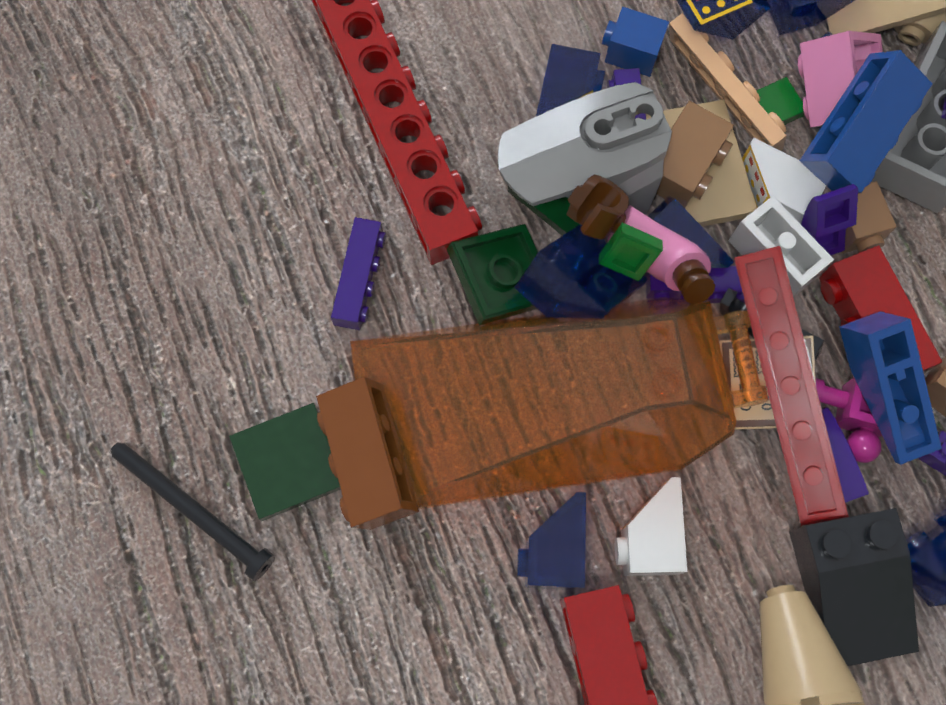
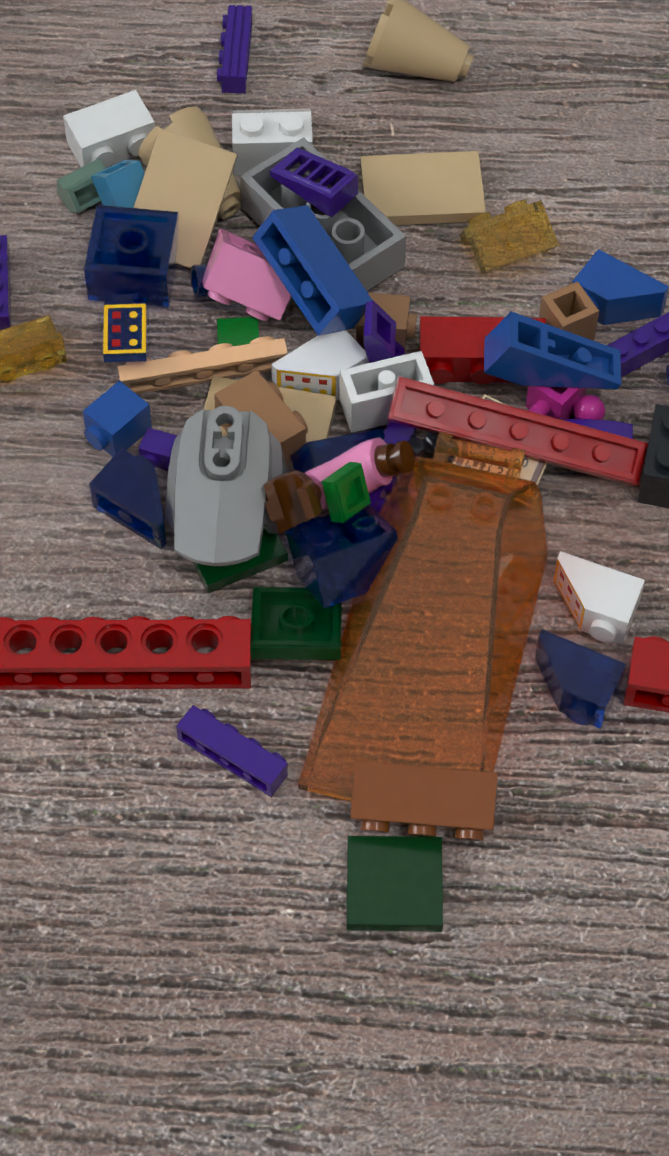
camera: 65 degrees left, 15 degrees down
black bar [110,442,275,582] -> none

